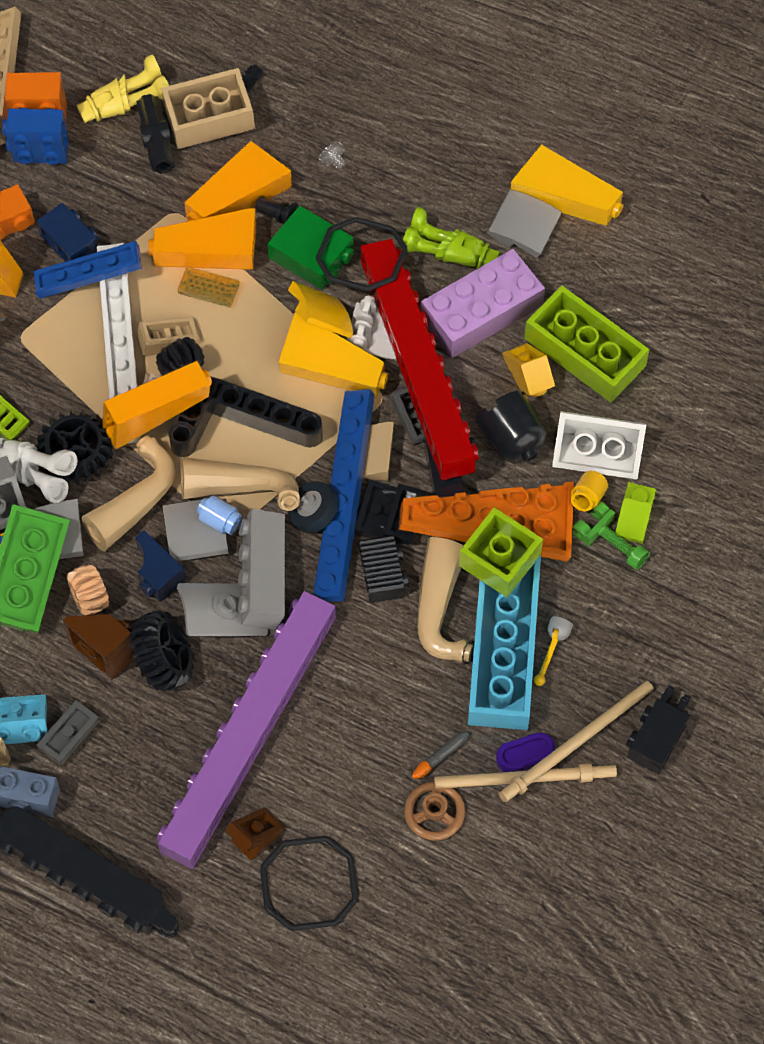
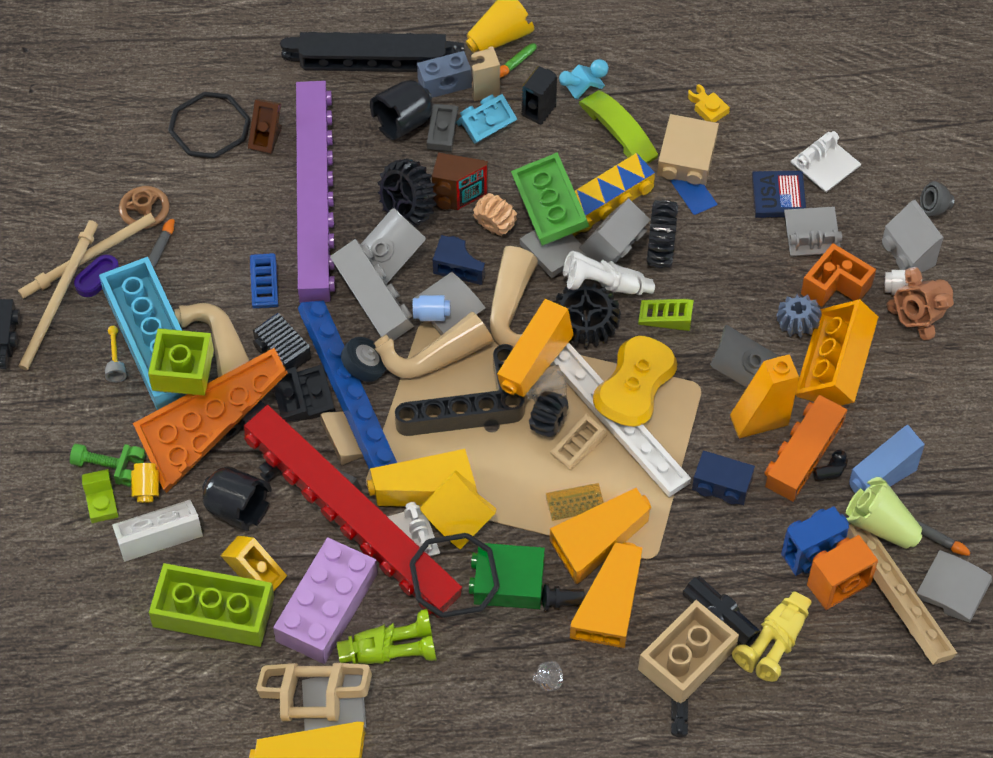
camera: 150 degrees right, 5 degrees down
blue tile [34,241,142,299] -> none
none -> blue slope [250,253,278,309]
none -> tan bar [256,663,372,721]
none -> black cylinder [370,80,433,140]
none -> yellow plate [593,336,677,427]

